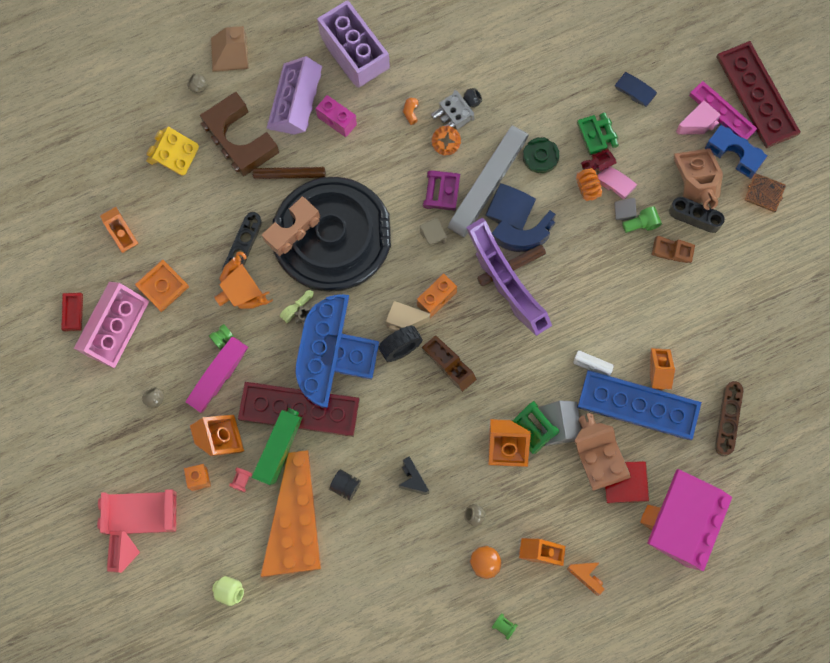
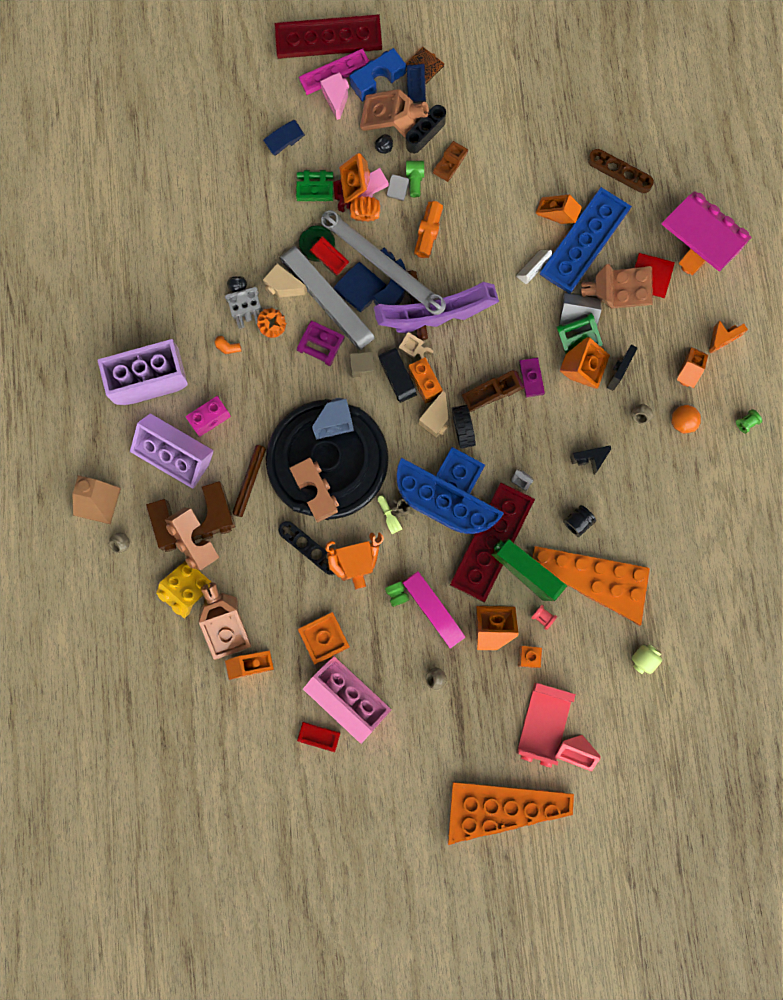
camera: 70 degrees left, 5 degrees up
none -> nougat arch [165,507,219,571]
none -> nougat plate [199,582,251,660]
none -> tan slope [263,264,307,298]
none -> red tile [310,236,349,276]
none -> sand blue slope [312,398,354,440]
none -> light grey piece [321,210,446,315]
none -> orange slope [339,153,370,203]
none -> black piece [374,134,393,154]
none -> black beam [378,348,417,403]
none -> tan plate [398,332,433,361]
none -> dark blue plate [406,64,426,103]
none -> orange piece [414,201,443,259]
none -> orange wing [448,782,574,845]
none -> light grey slope [511,469,534,491]
none -> magenta plate [519,358,545,398]
none -> black plate [607,344,637,391]

